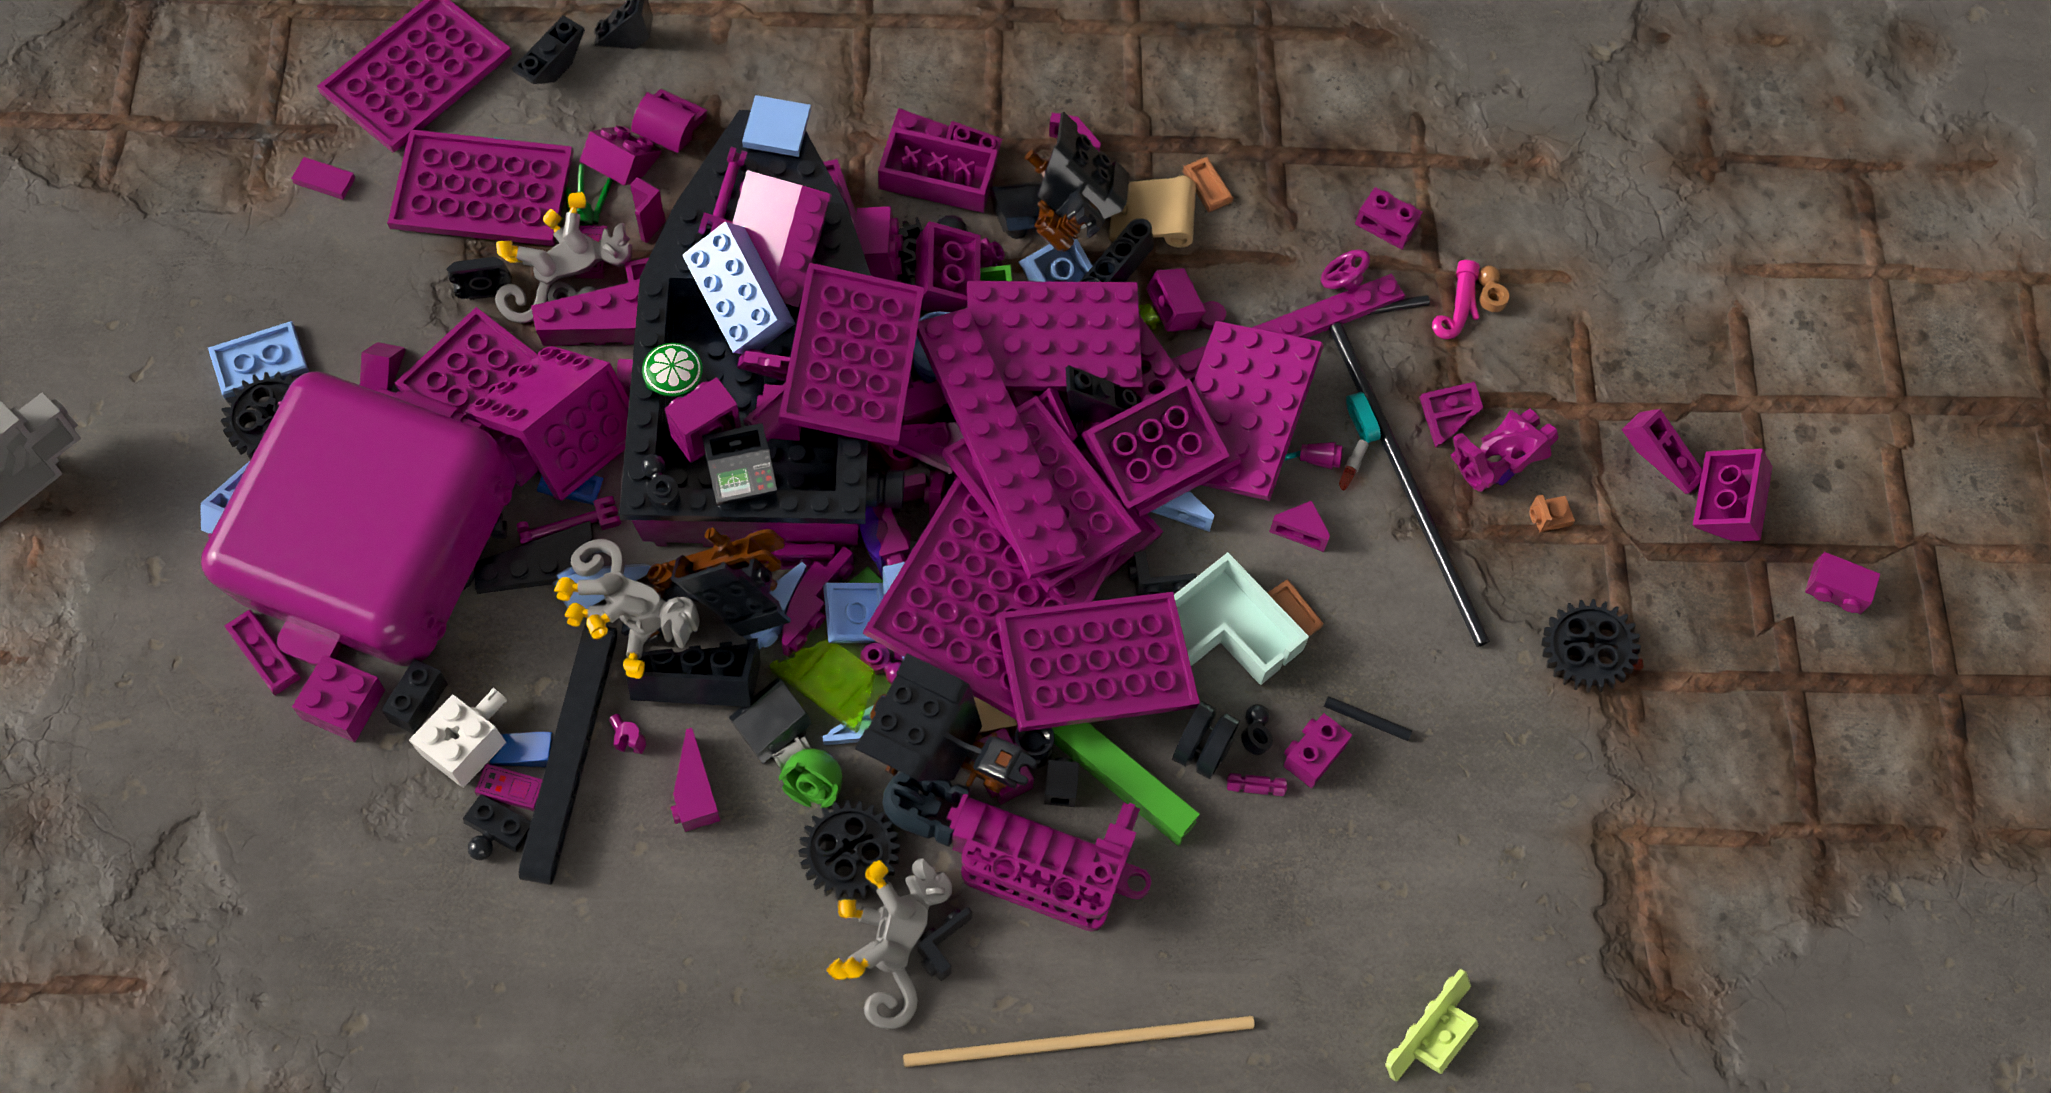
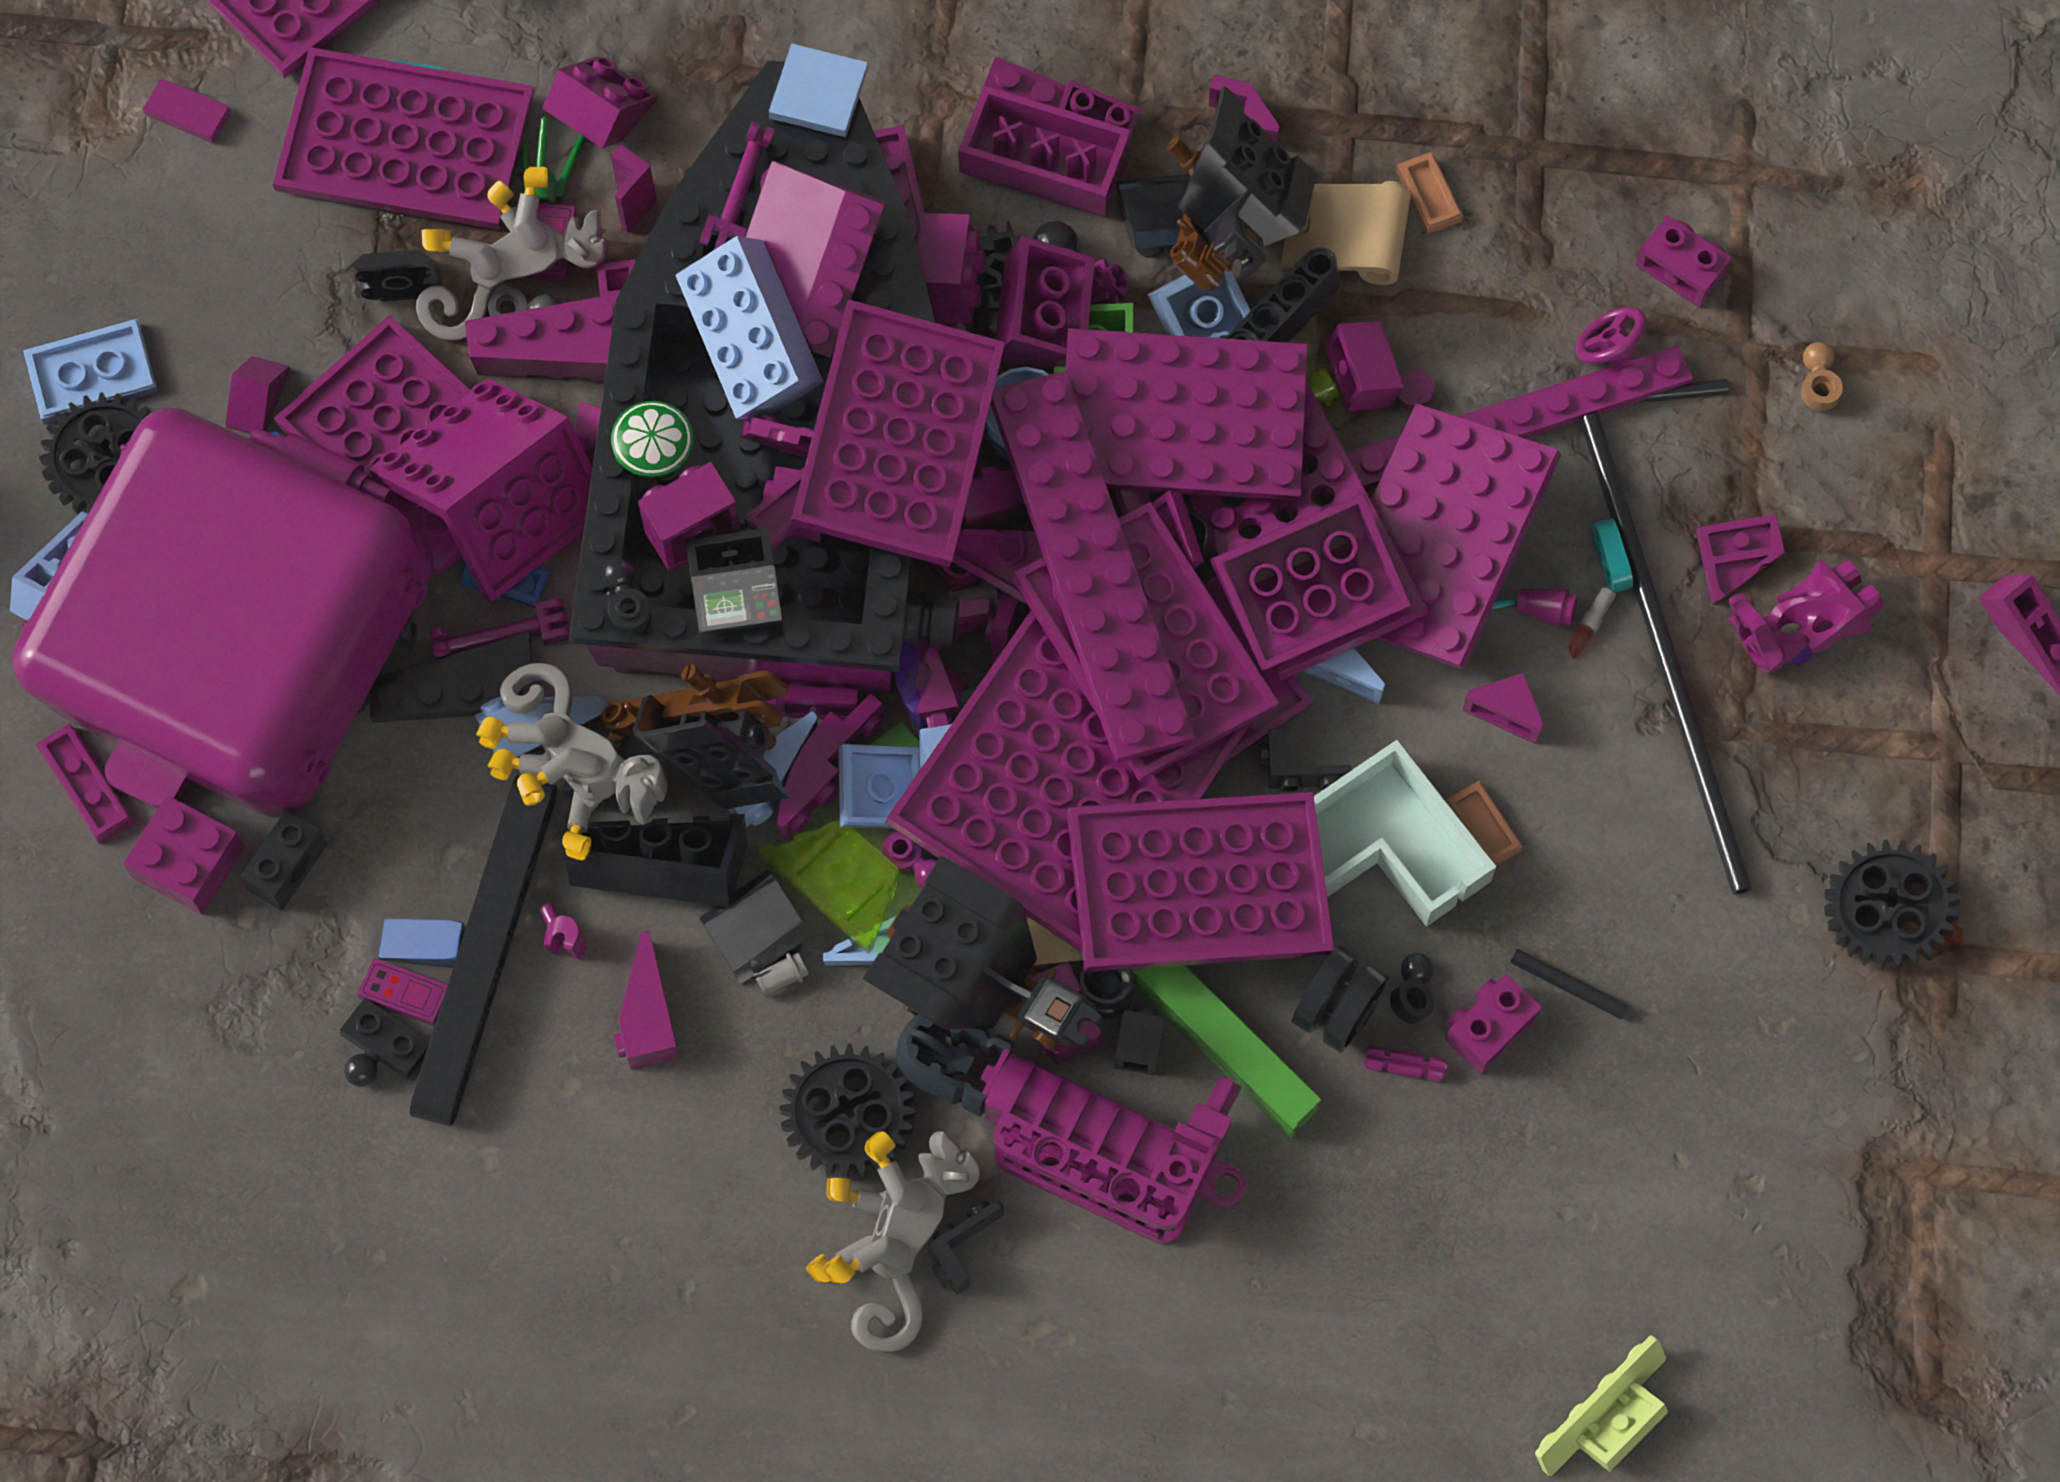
camera: 10 degrees right, 5 degrees up
white brick [409,688,507,788] -> none
magenta brick [631,89,707,153] -> none
bright green cylinder [779,749,843,808] -> none
tan piece [903,1016,1254,1067] -> none
black slope [1065,365,1137,423] -> none
dark pink plant [1432,260,1480,339] -> none
nougat bracket [1530,495,1575,532] -> none

